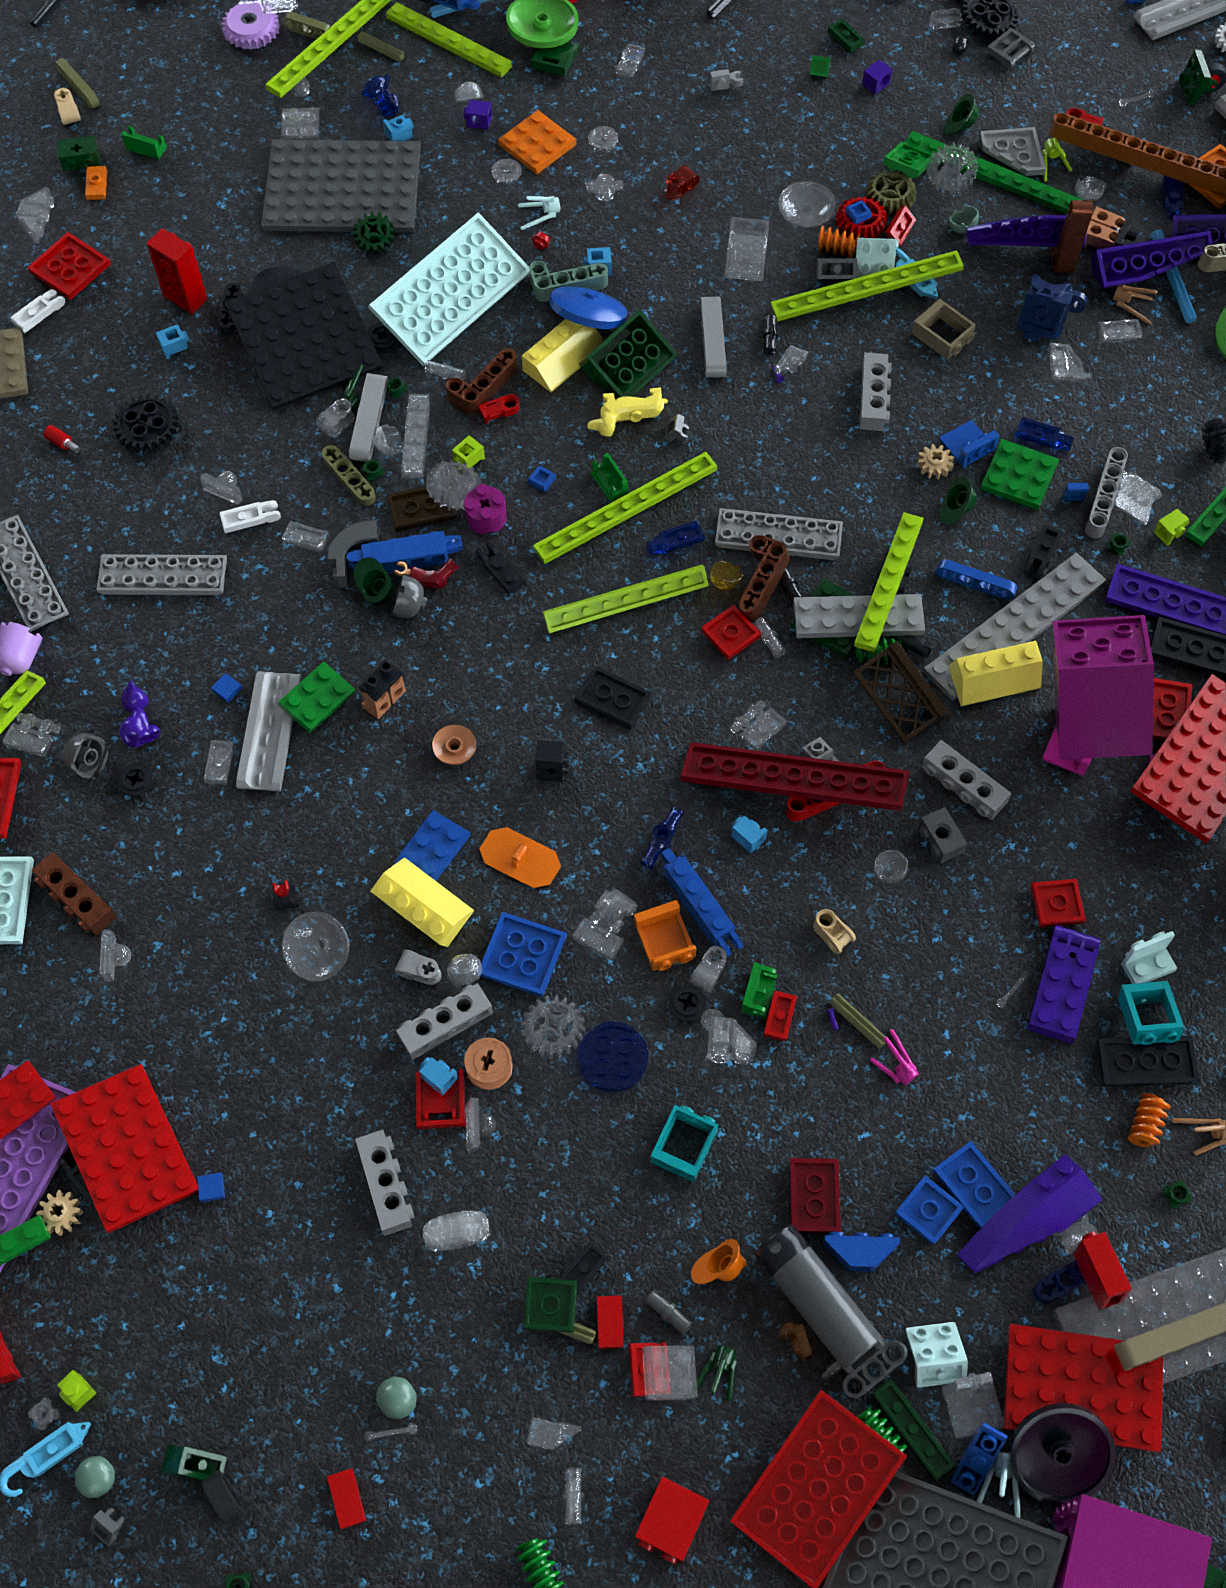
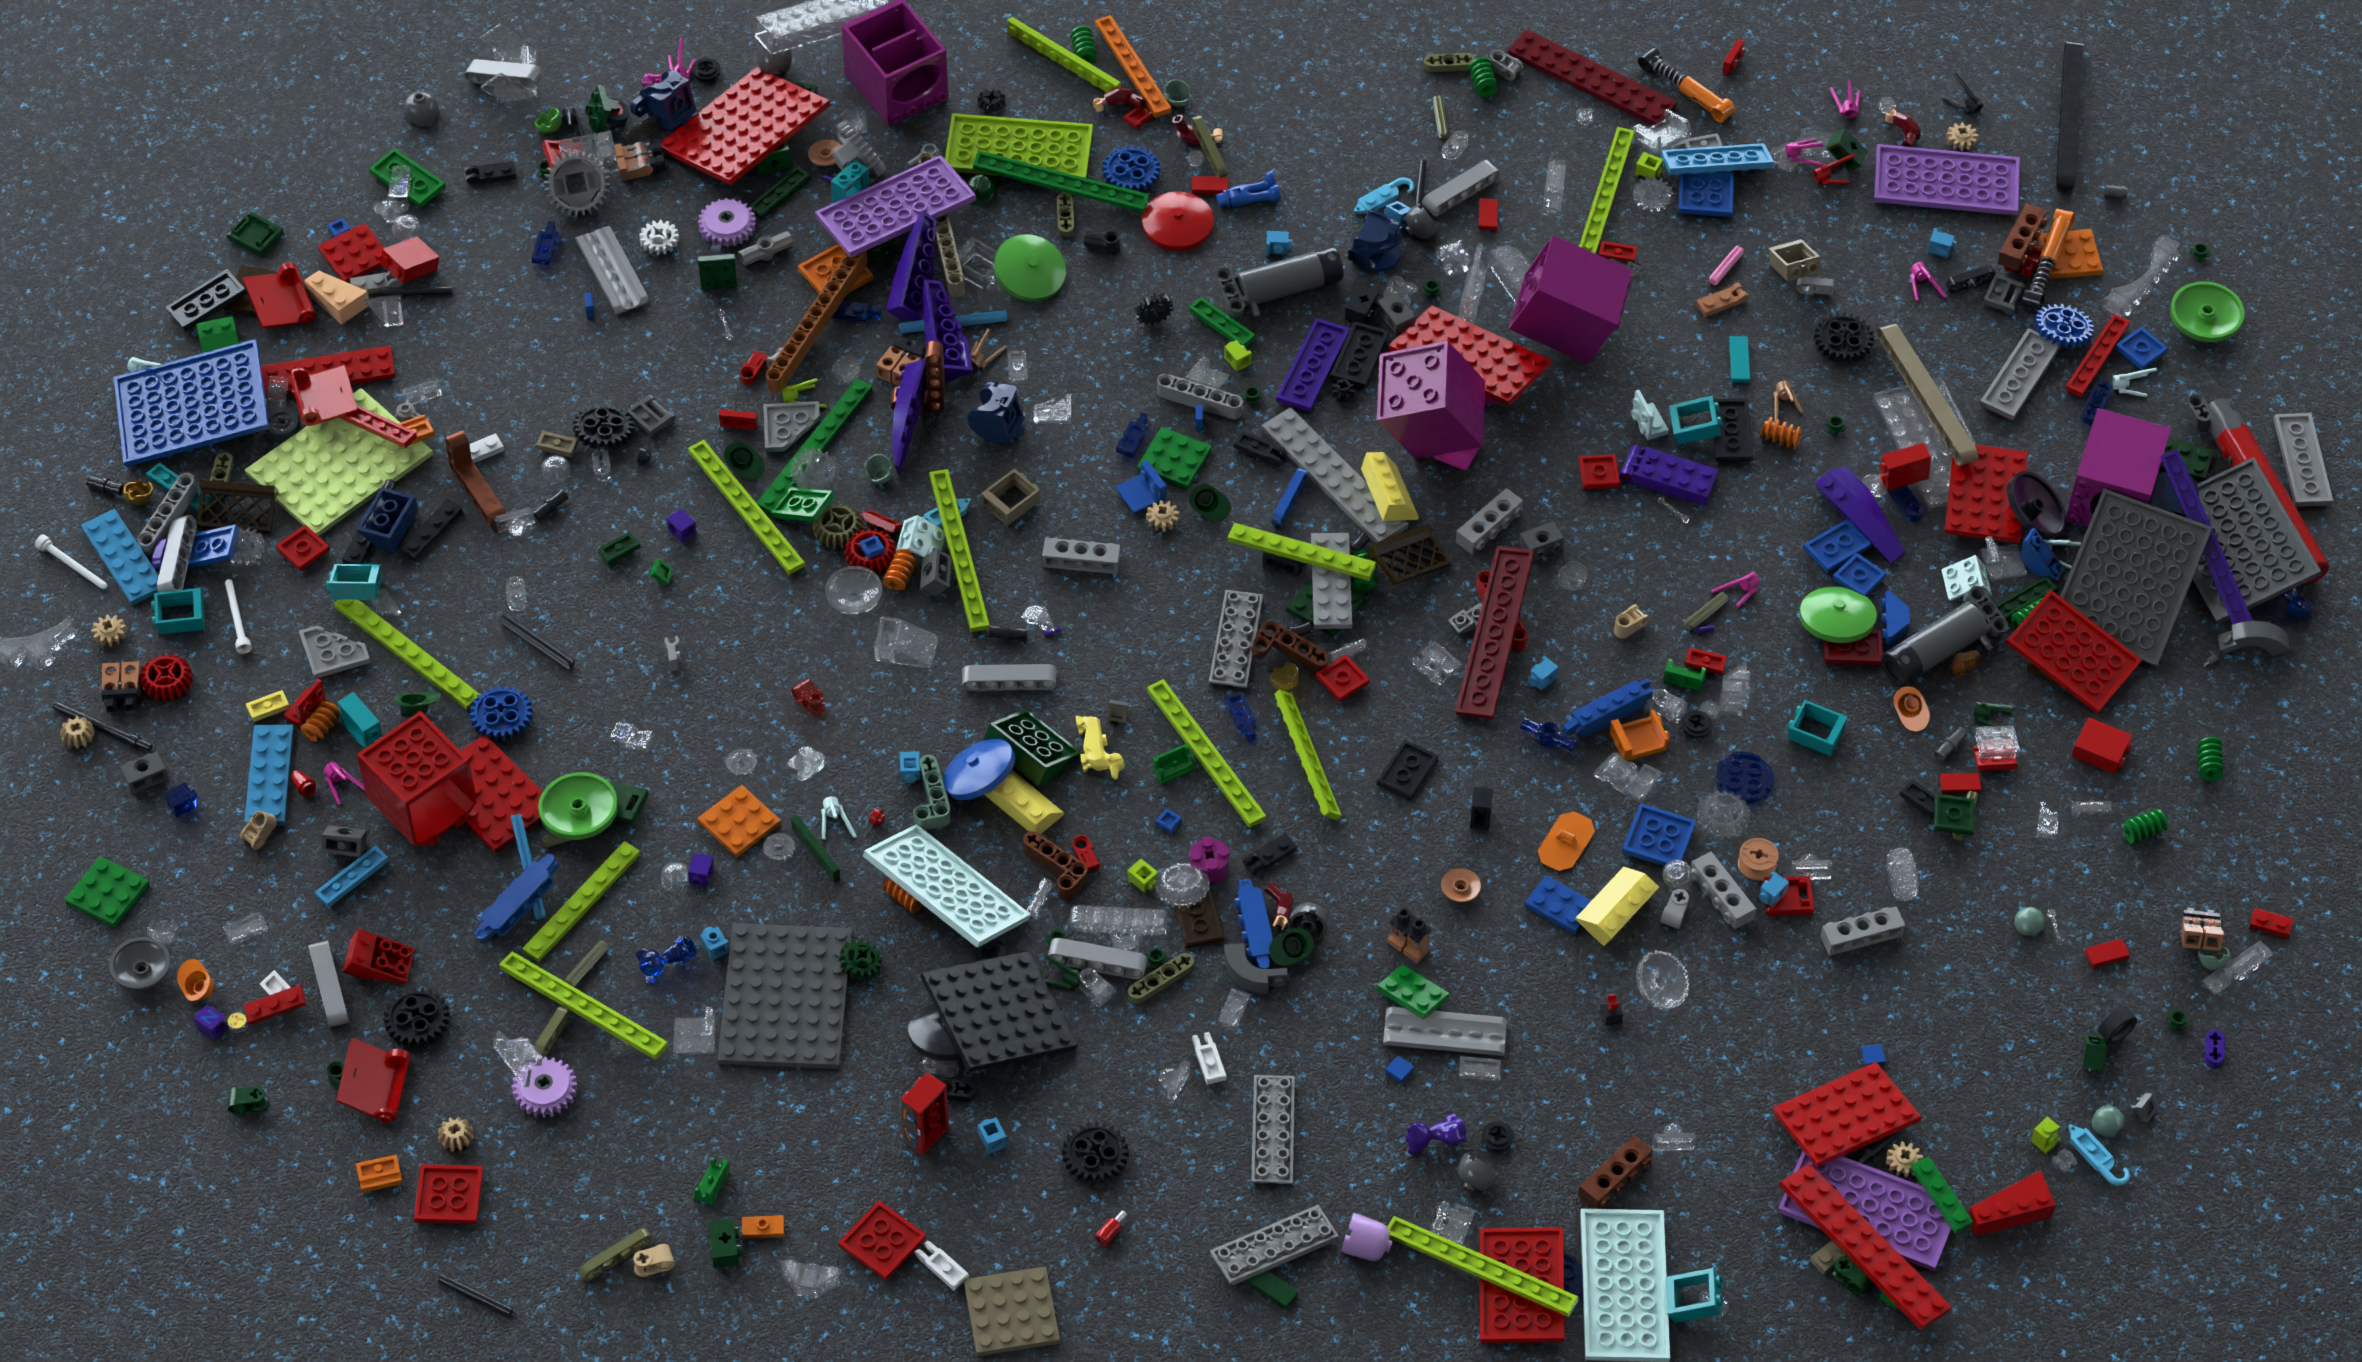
camera: 90 degrees left, 10 degrees down
none -> lime plate [688,440,805,575]
none -> red plate [719,409,758,430]
none -> dark green tile [791,815,840,883]
none -> bright green dish [1800,587,1877,643]

